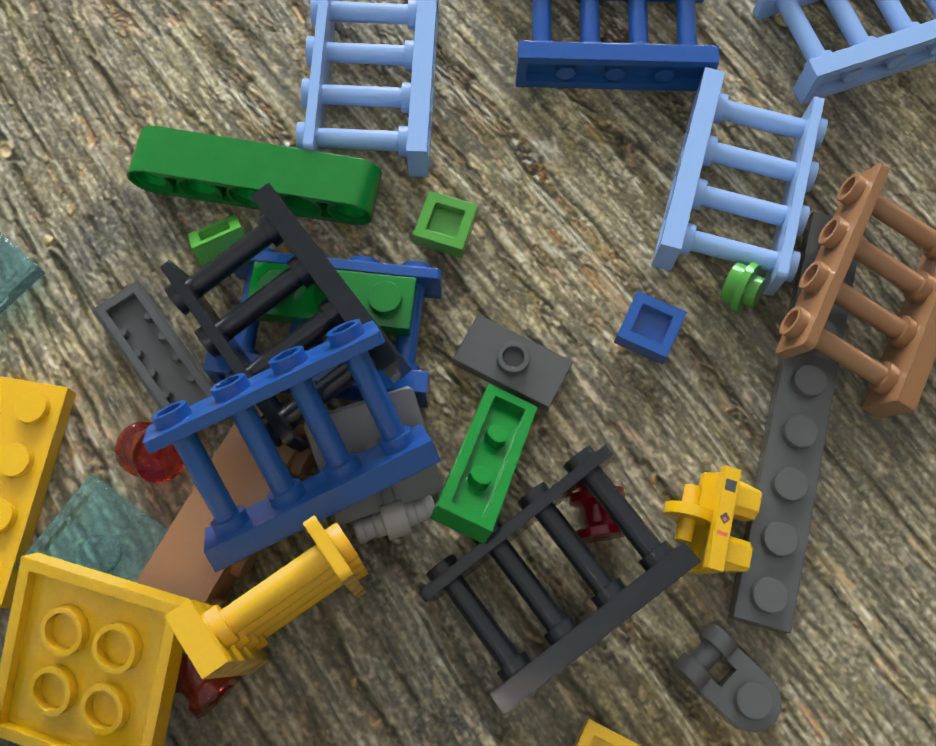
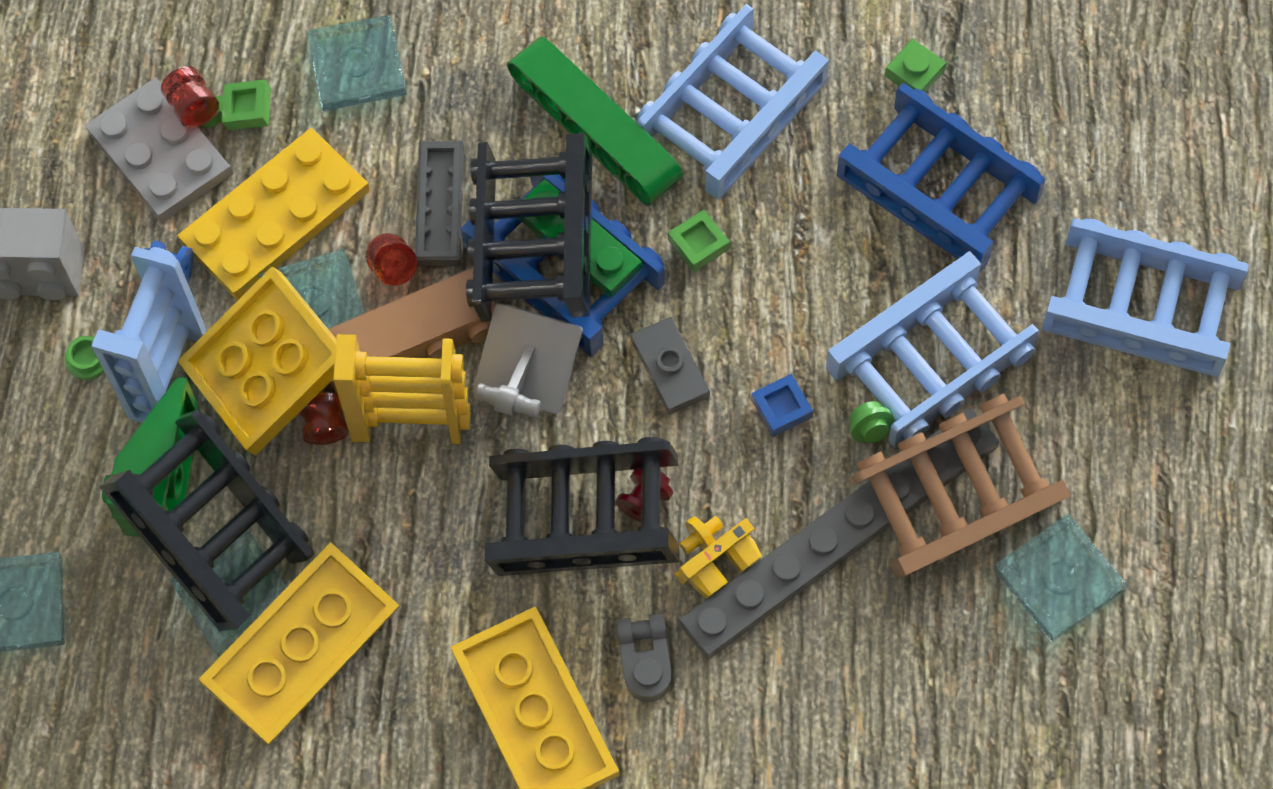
camera: 40 degrees right, 5 degrees down
blue fence [143,319,441,573] -> none
bright green plate [188,214,245,267] -> none
green plate [430,384,538,544] -> none

